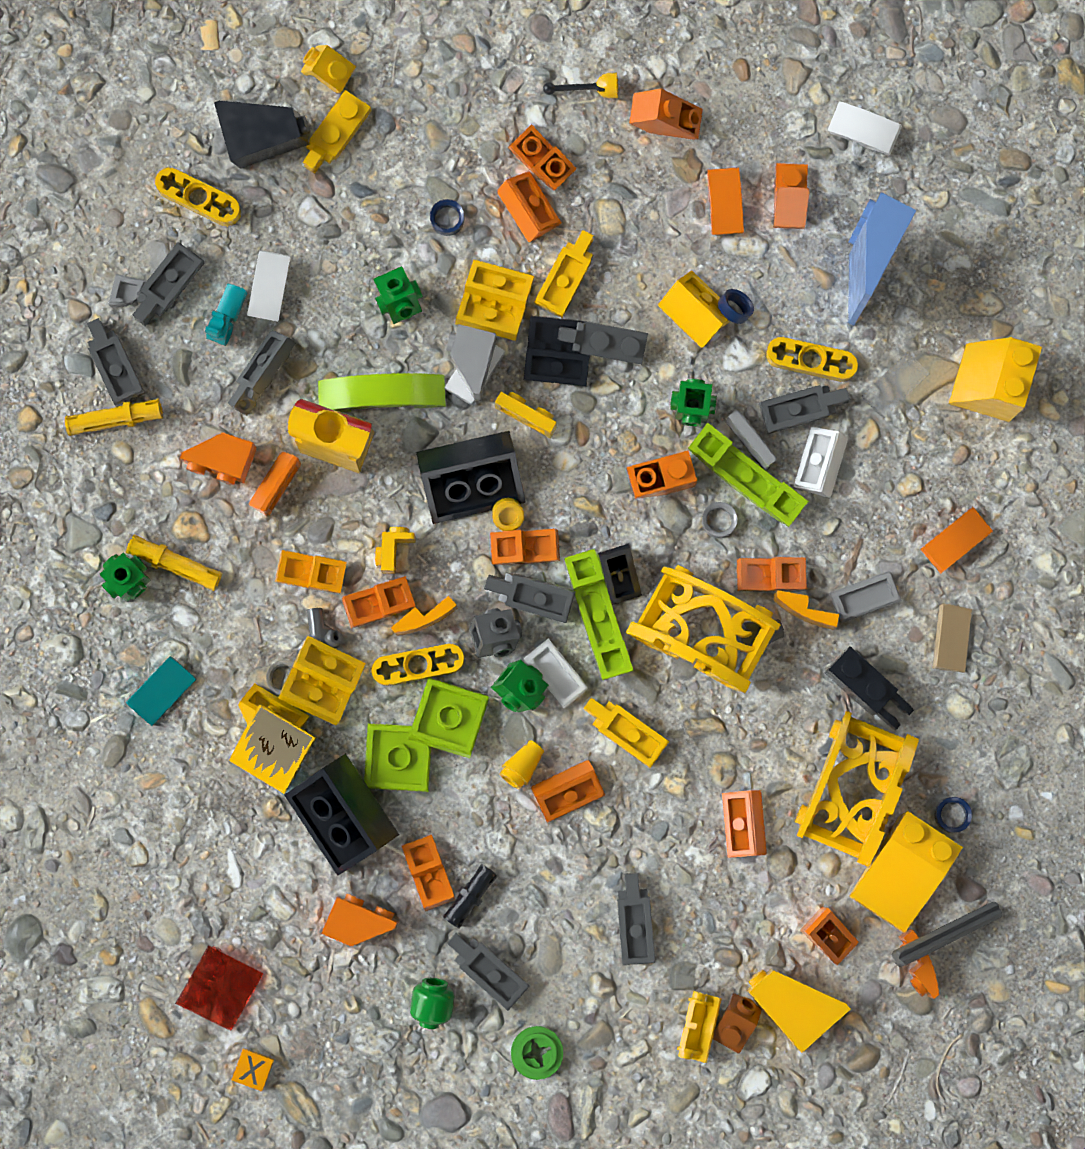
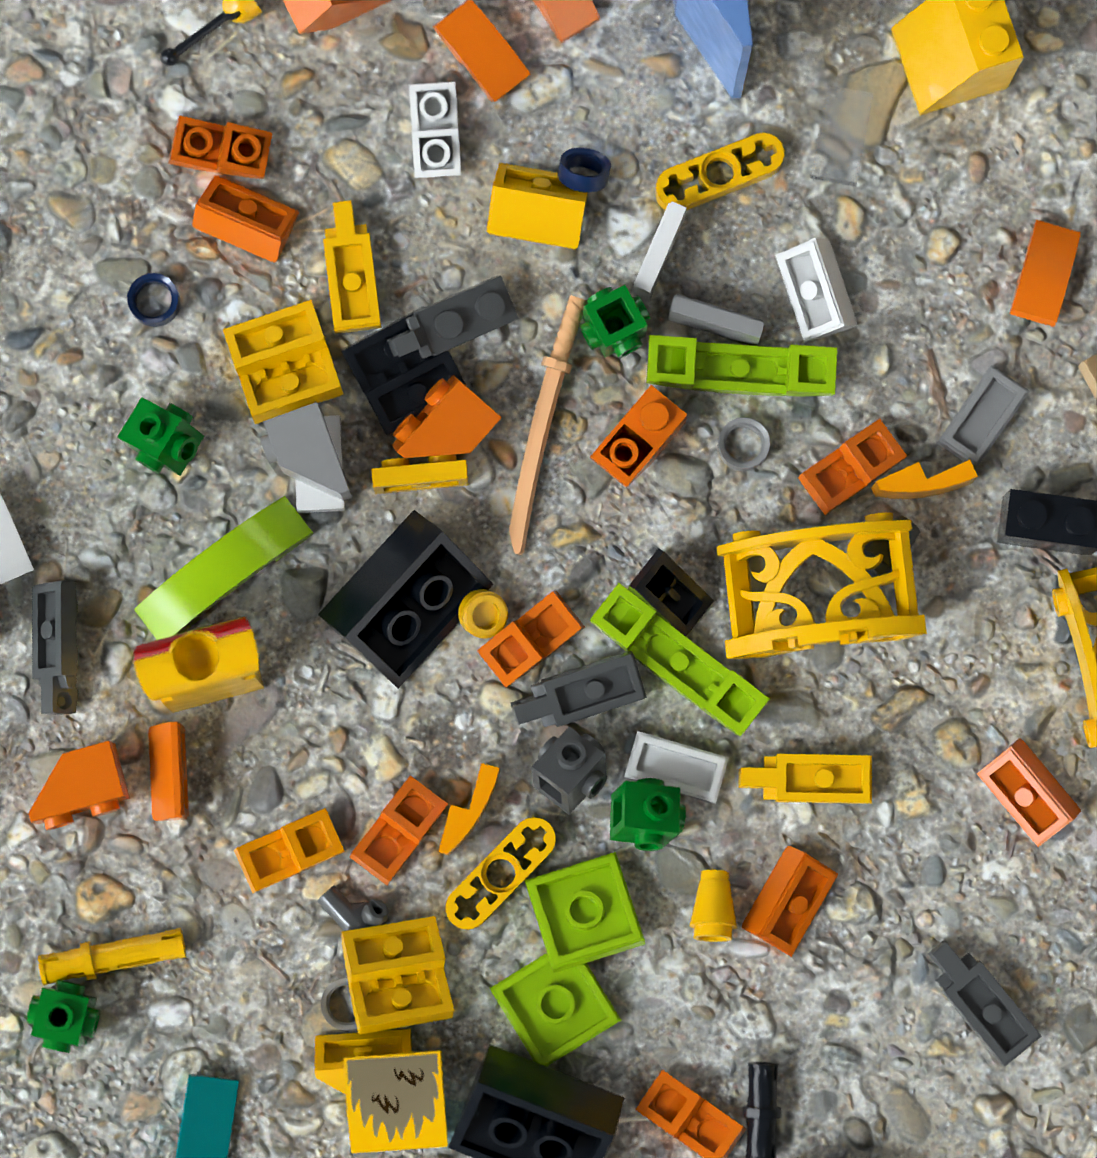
camera: 35 degrees left, 0 degrees up
yellow bracket [375,527,416,574] -> none
dark grey hinge [759,385,850,434] -> none
none -> orange slope [391,375,502,458]
none -> white slope [409,82,461,178]
none -> light nougat sword [509,295,587,555]
none -> white tile [633,202,687,302]

